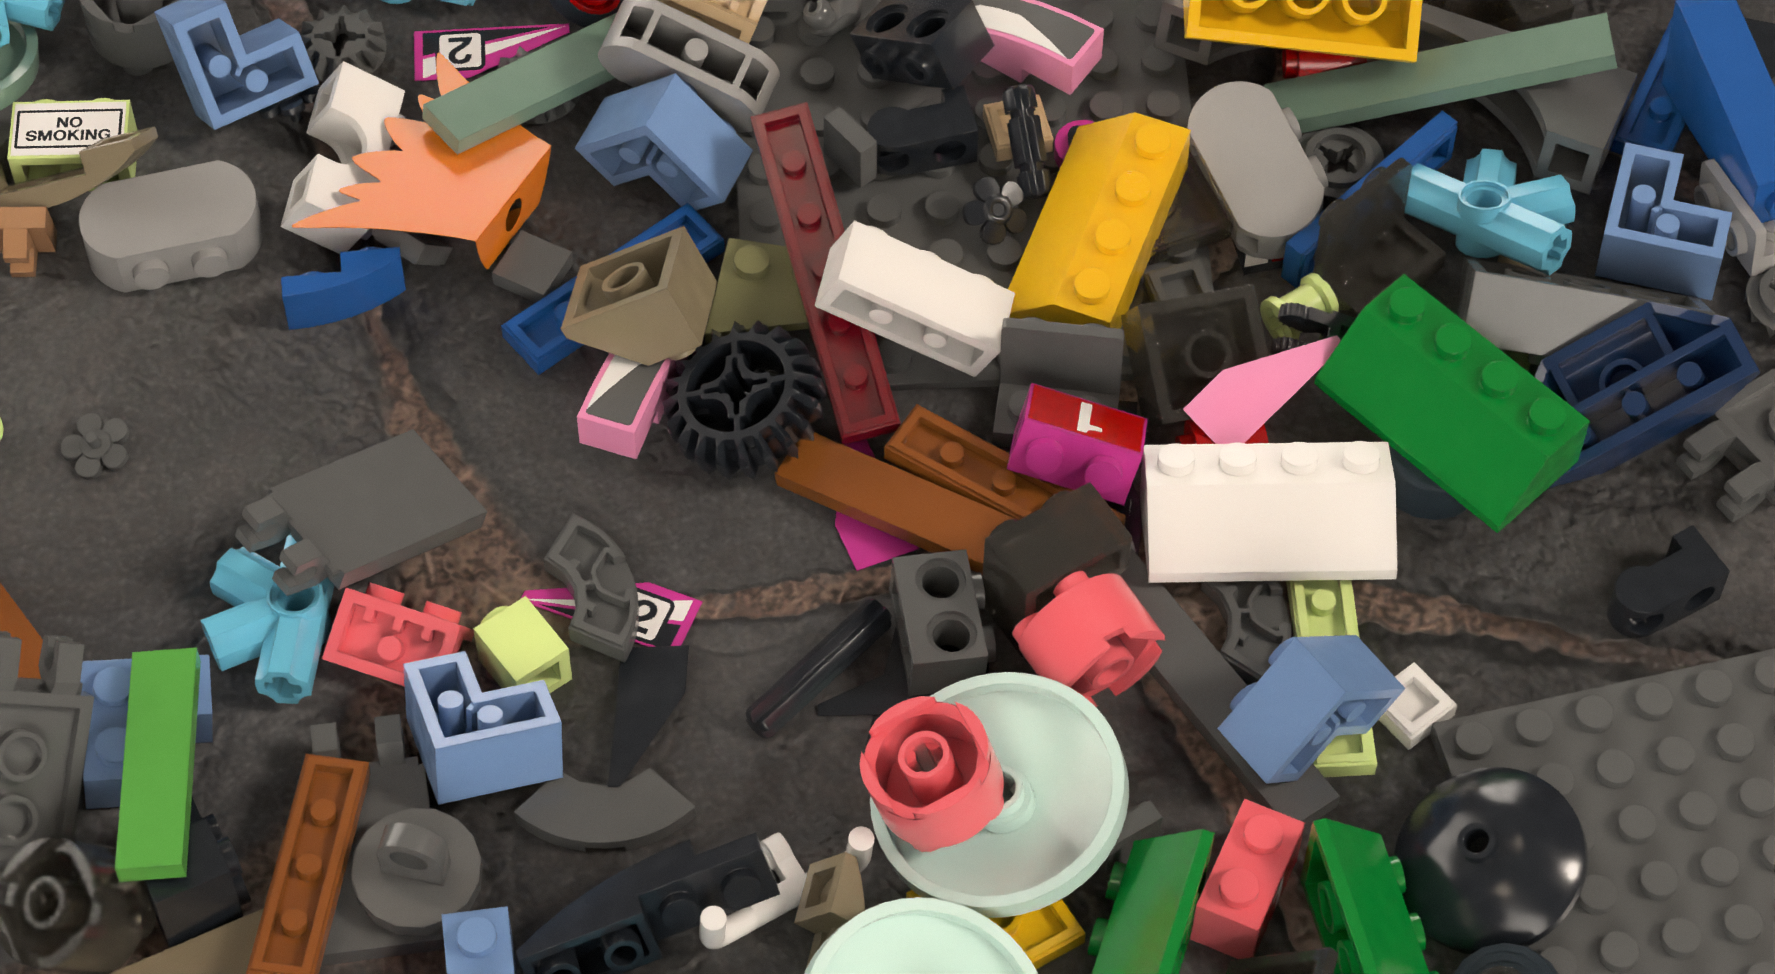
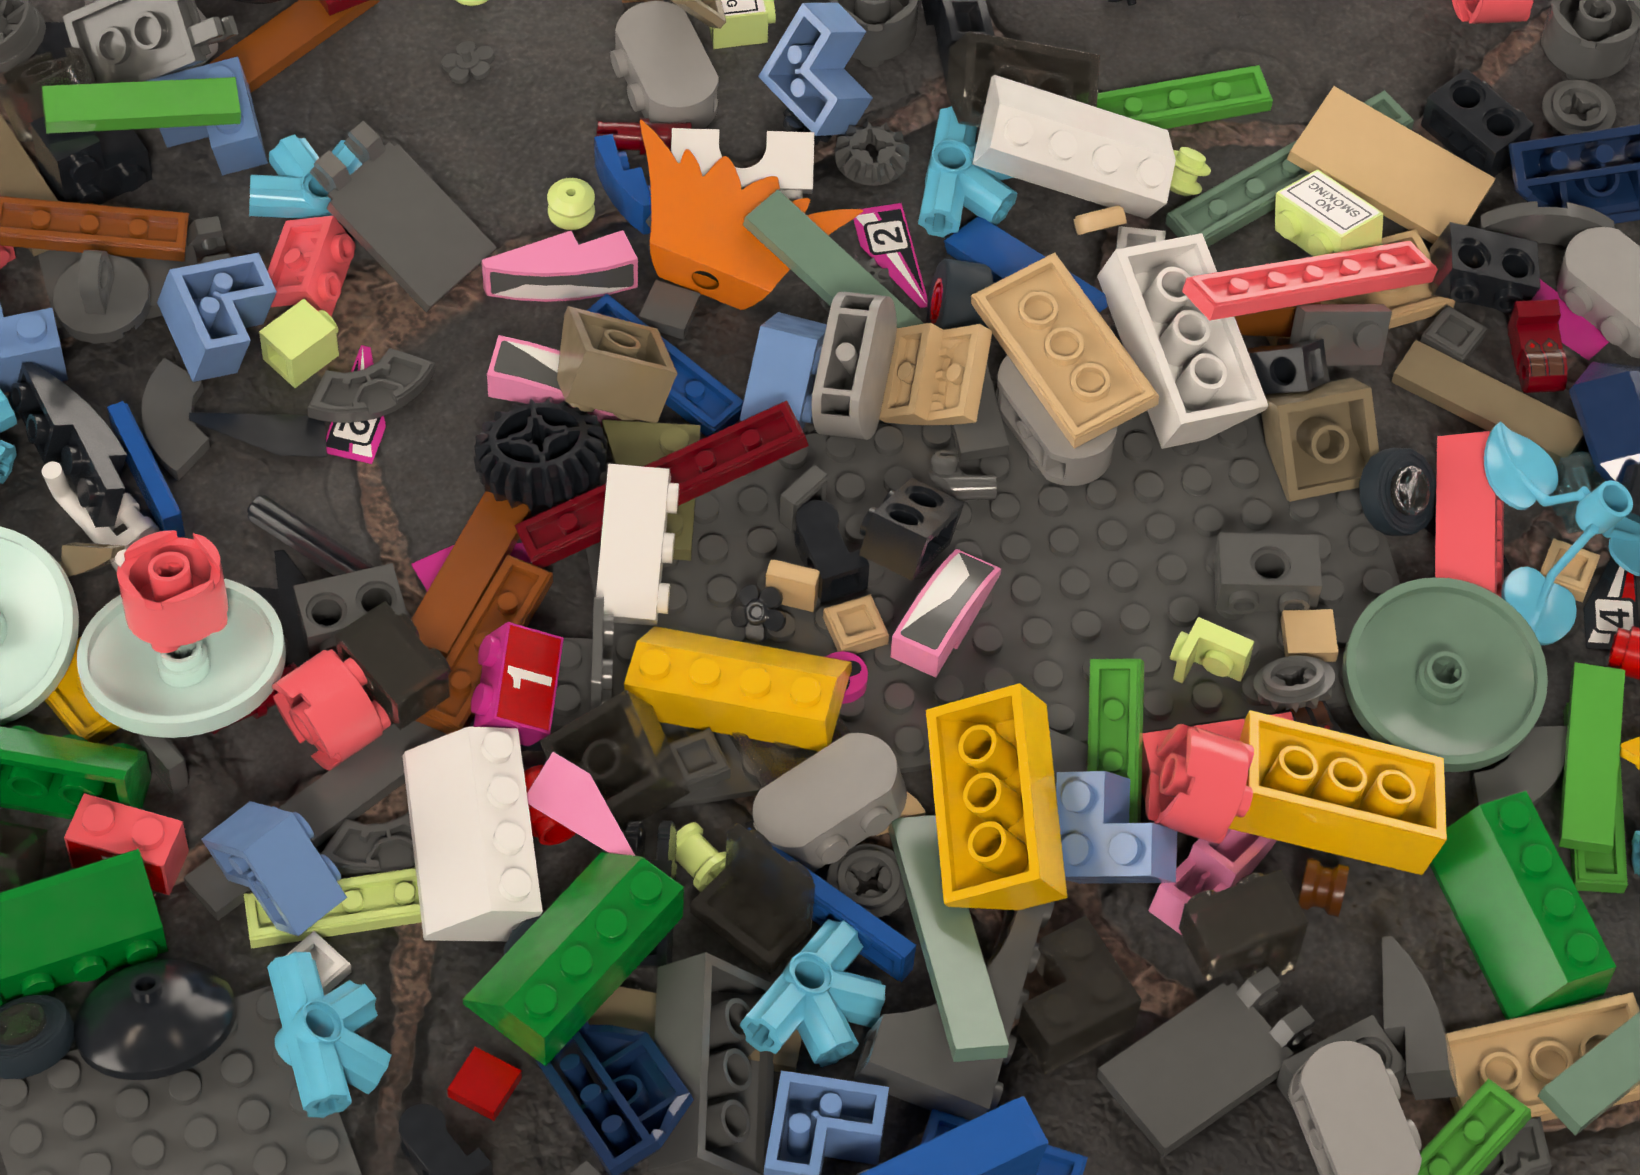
camera: 80 degrees right, 0 degrees up
black axle [1002,84,1052,200] -> none
none -> blue tile [107,401,185,538]
none -> medium azure piece [267,951,391,1118]
none -> red tile [447,1046,522,1121]
none -> bright pink slope [482,230,638,302]
none -> yellowish green wheel [547,178,595,230]
none -> dark red pin [596,118,692,155]
none -> tan tile [765,560,820,612]

